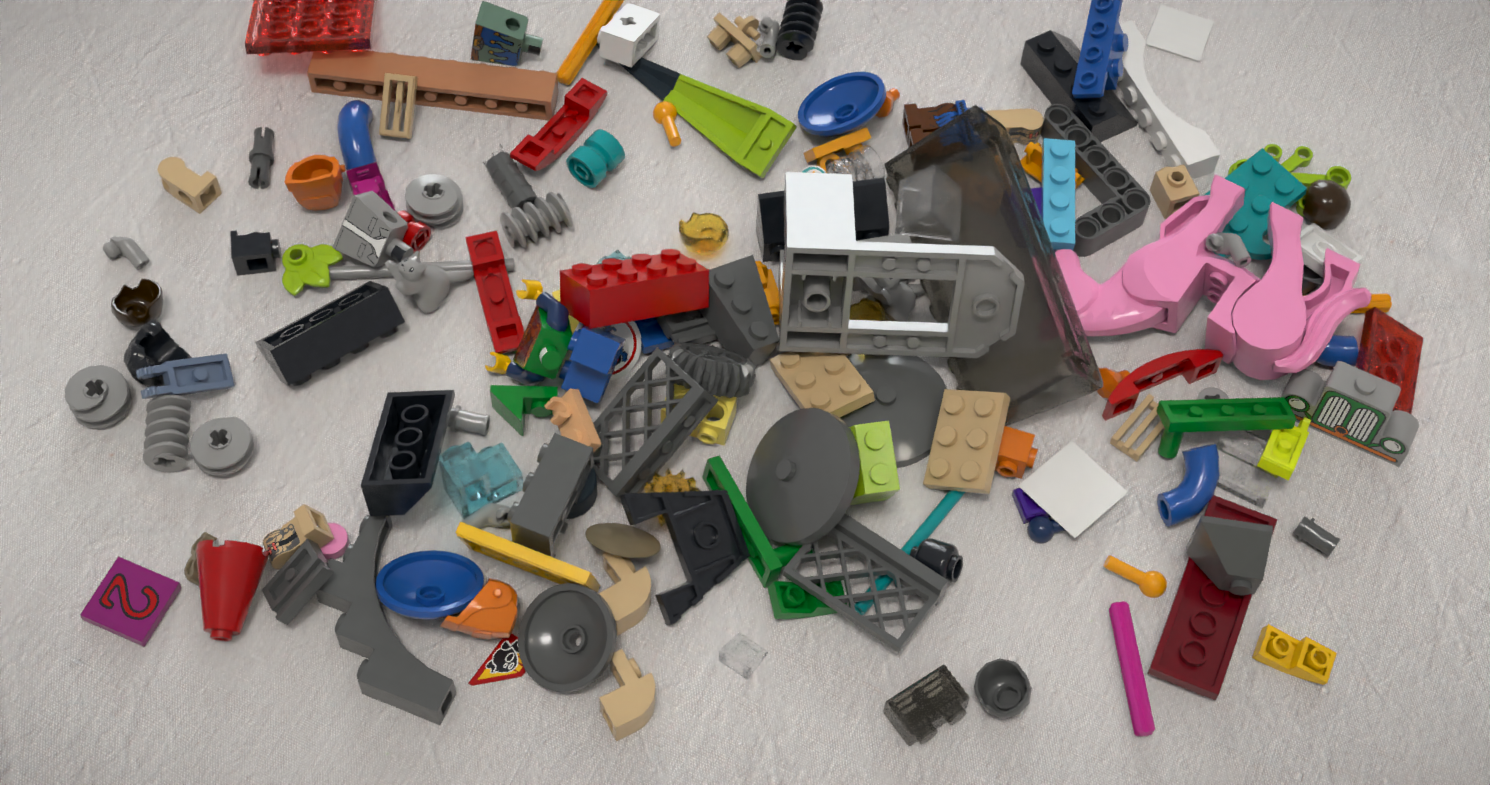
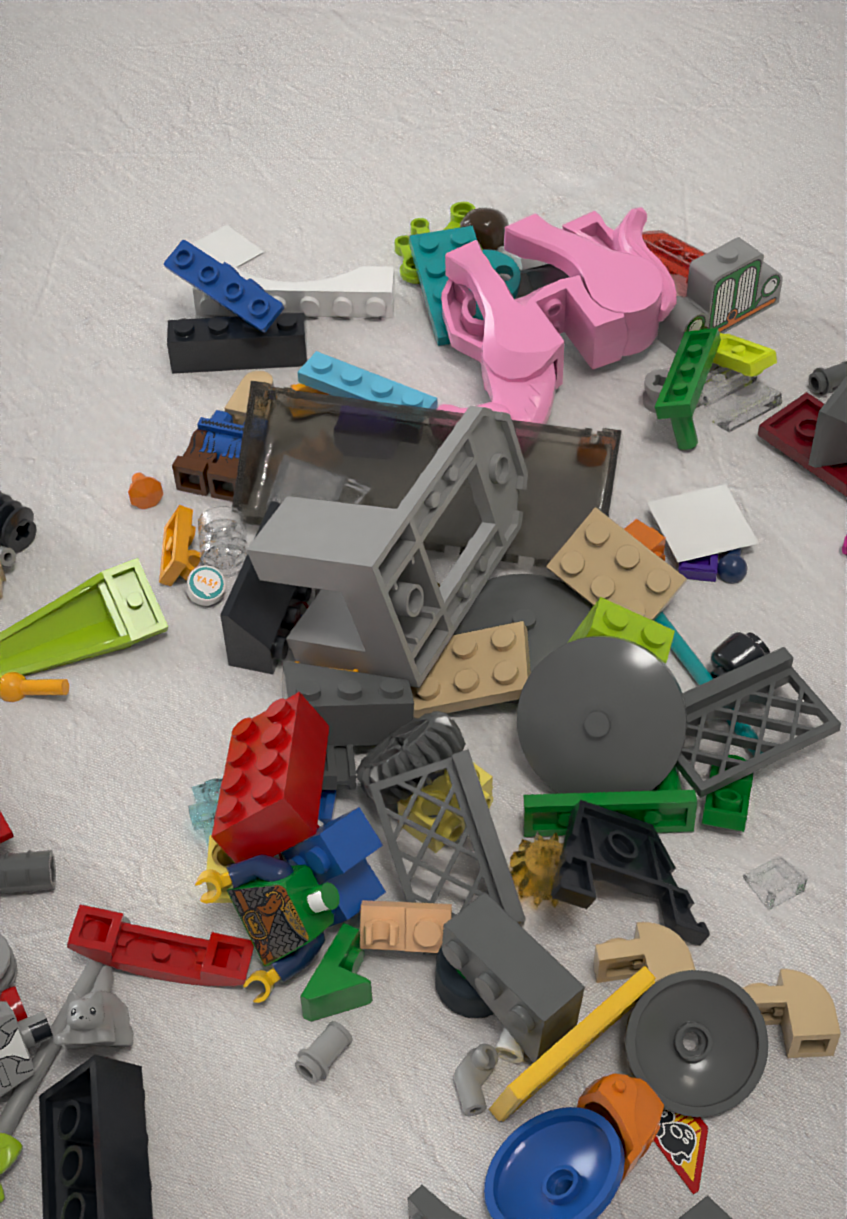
camera: 60 degrees left, 10 degrees down
black slope [361,390,455,516] -> none
clear light blue brick [439,441,523,520] -> none
light grey piece [500,192,573,248] -> none
teal wheel [566,129,625,188] -> none
dark tan sticker [585,523,661,558] -> none
clear yellow hair [679,212,729,256] -> none
blue dish [798,72,886,137] -> none
dark grey beam [1041,104,1151,257] -> none
red slope [1102,349,1224,421] -> none
light orange bar [1103,555,1167,598] -> none
tan tile [1110,394,1165,462] -> none
tan brick [1150,164,1200,219] -> none
blue cylinder [1157,444,1220,527] -> none
light grey arm [1206,232,1252,268] -> none

